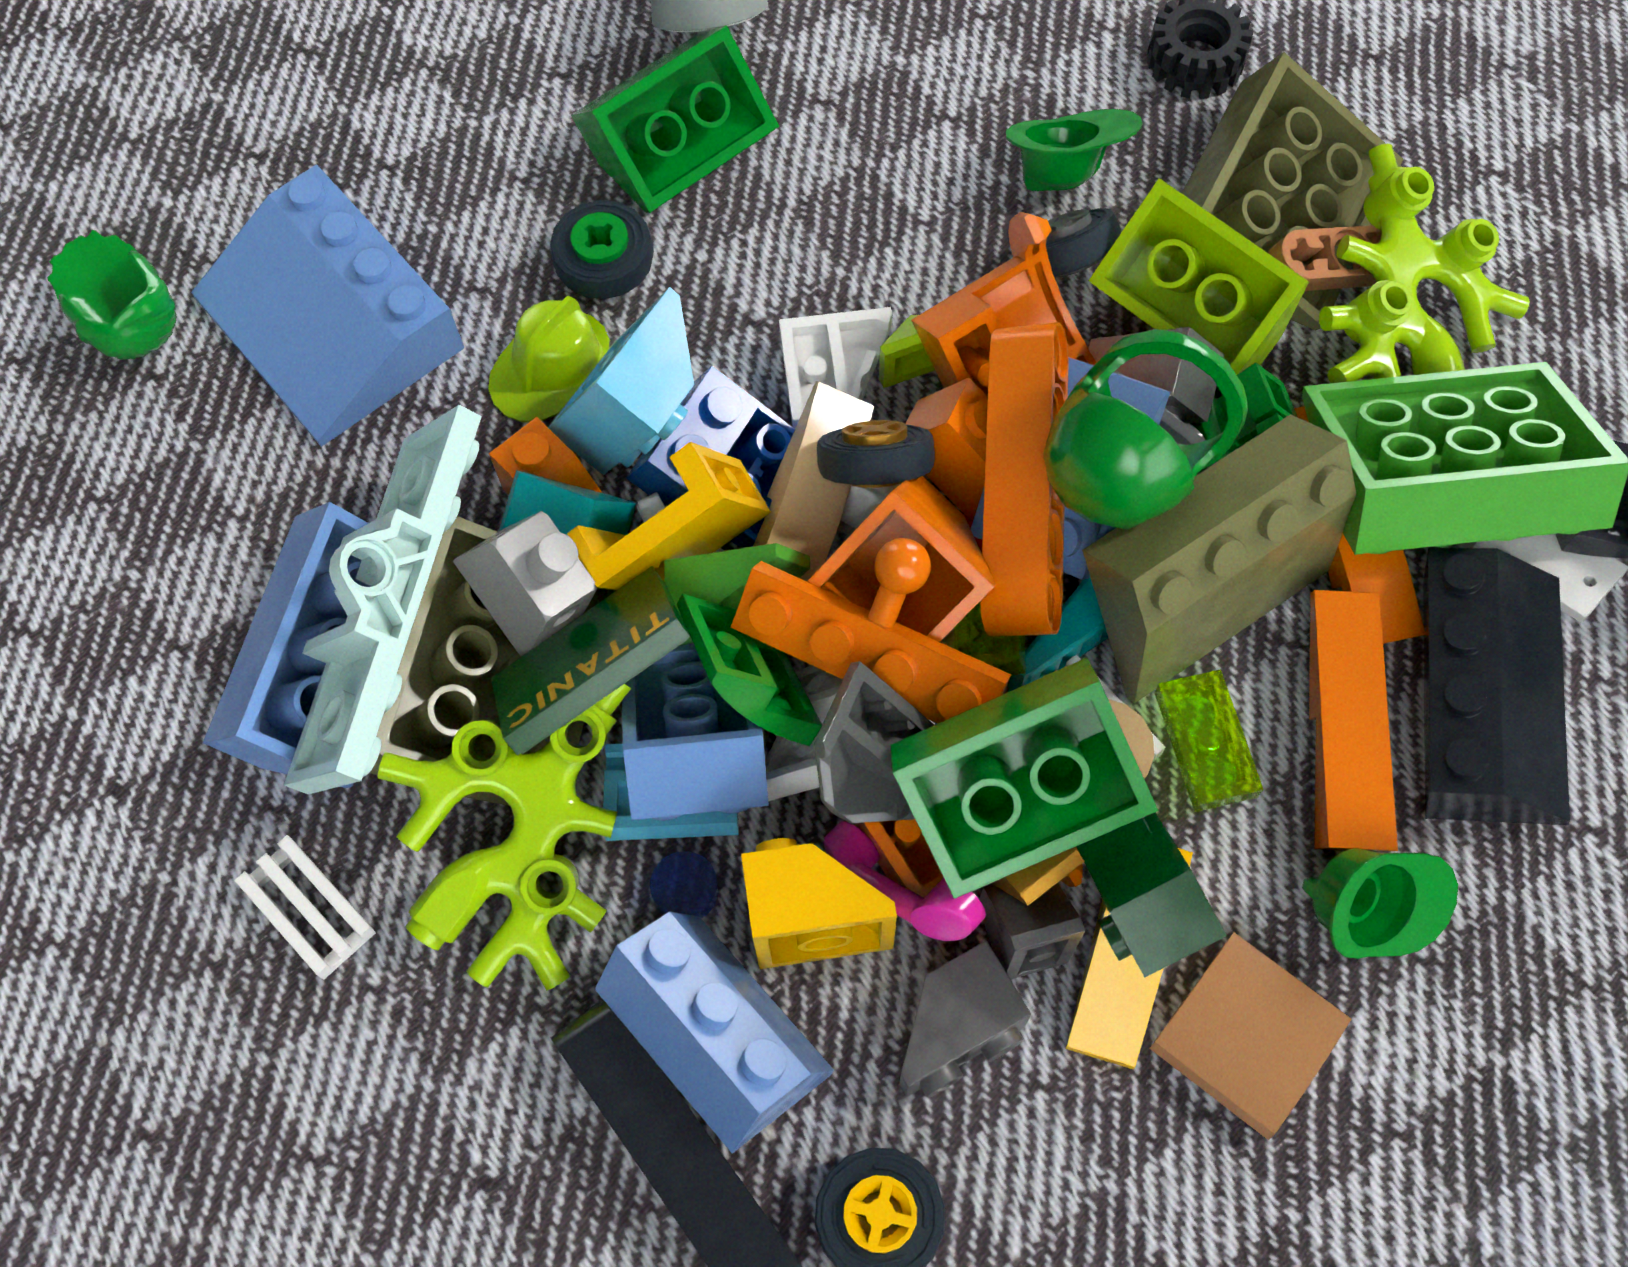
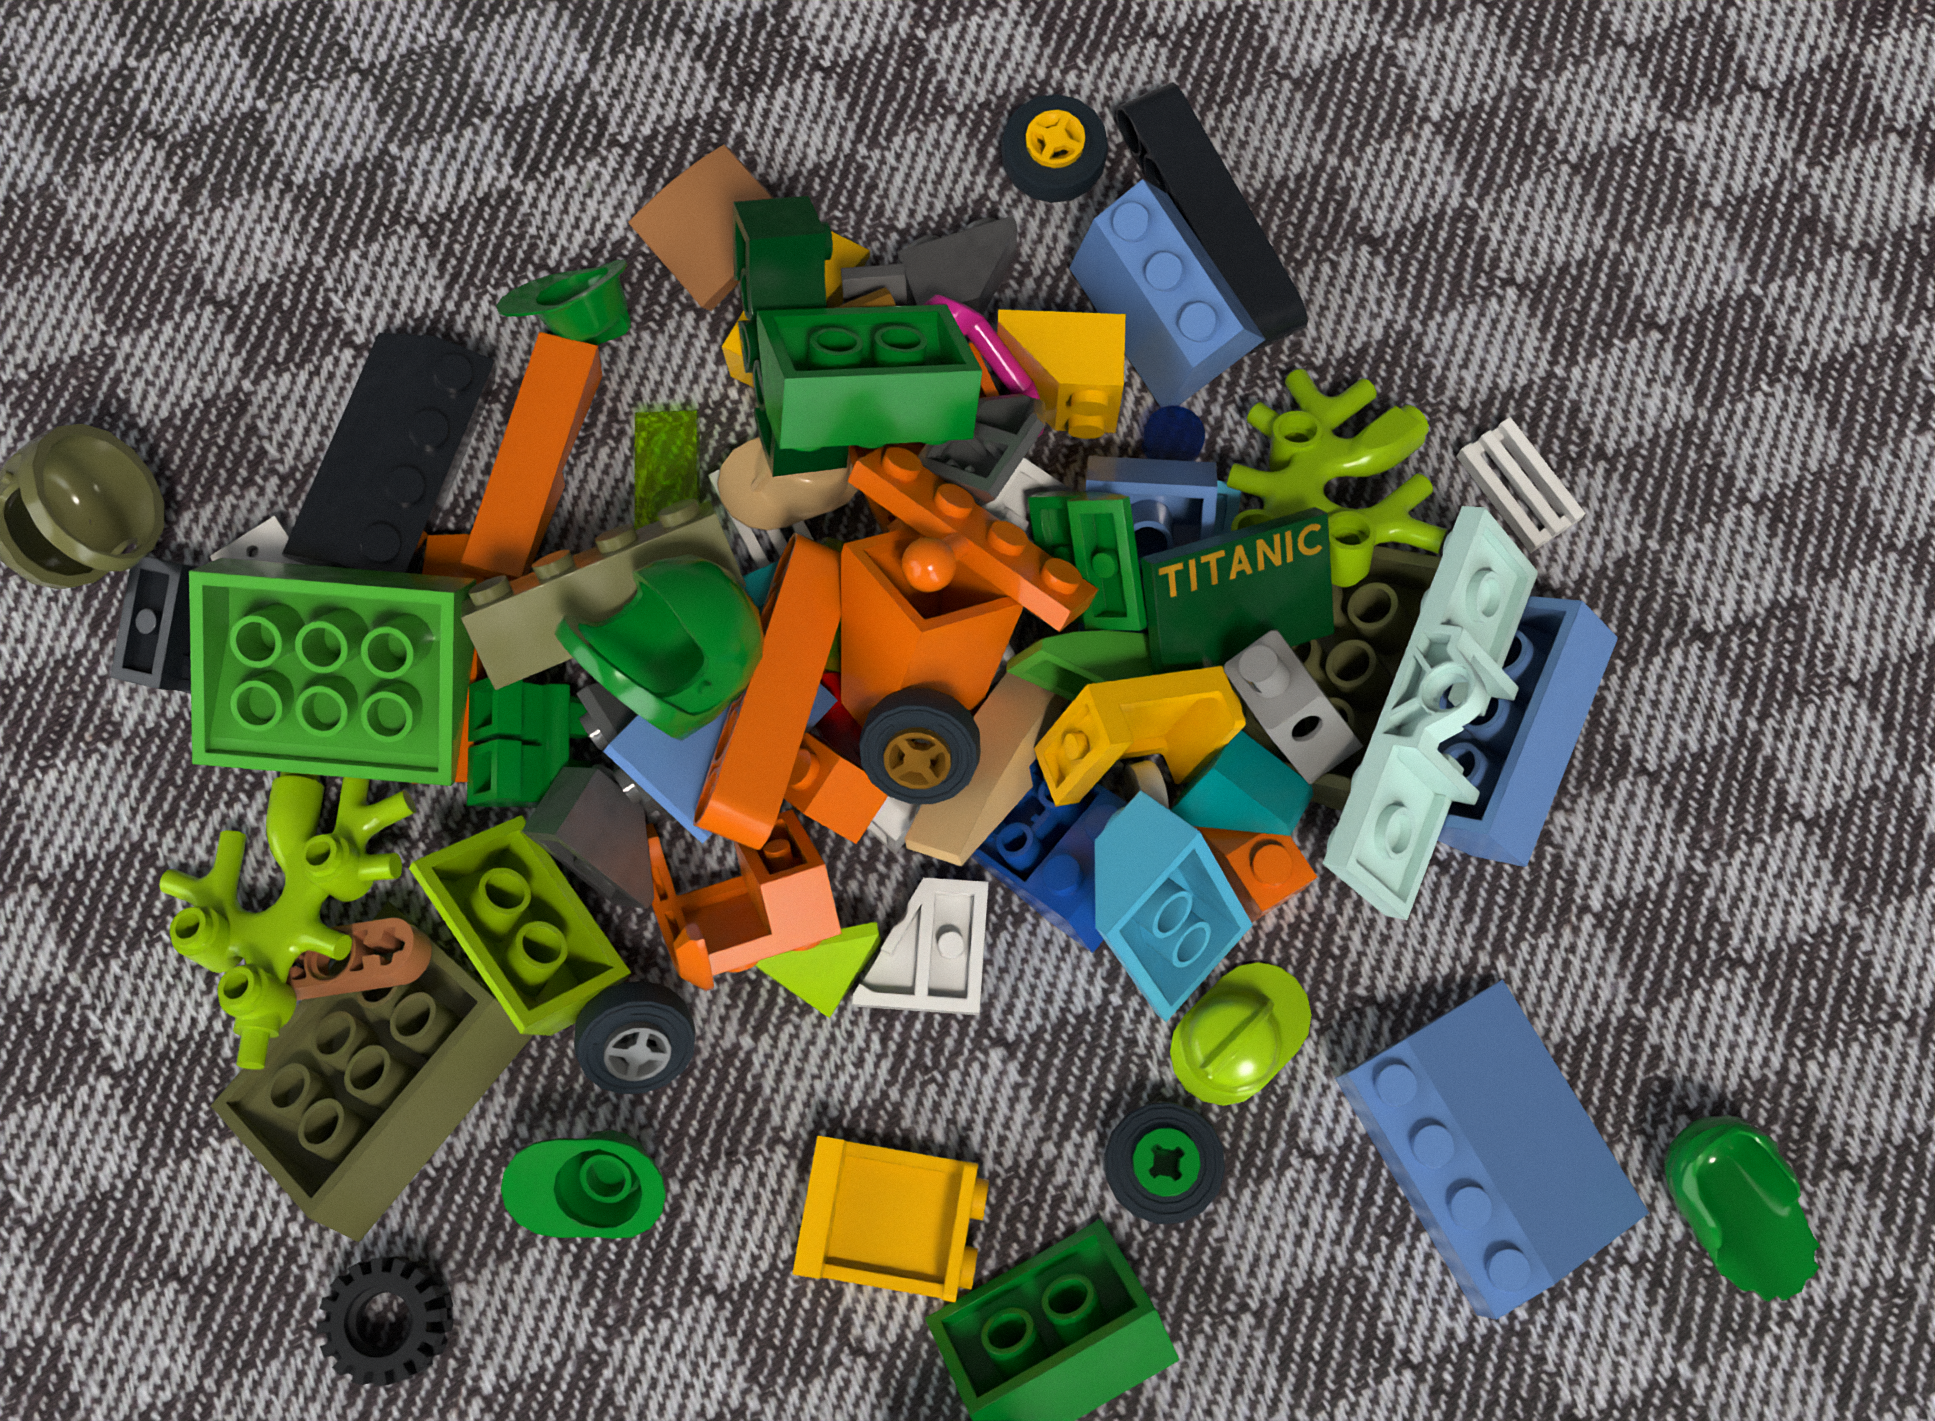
camera: 170 degrees left, 10 degrees up
none -> yellow panel [792,1135,989,1303]

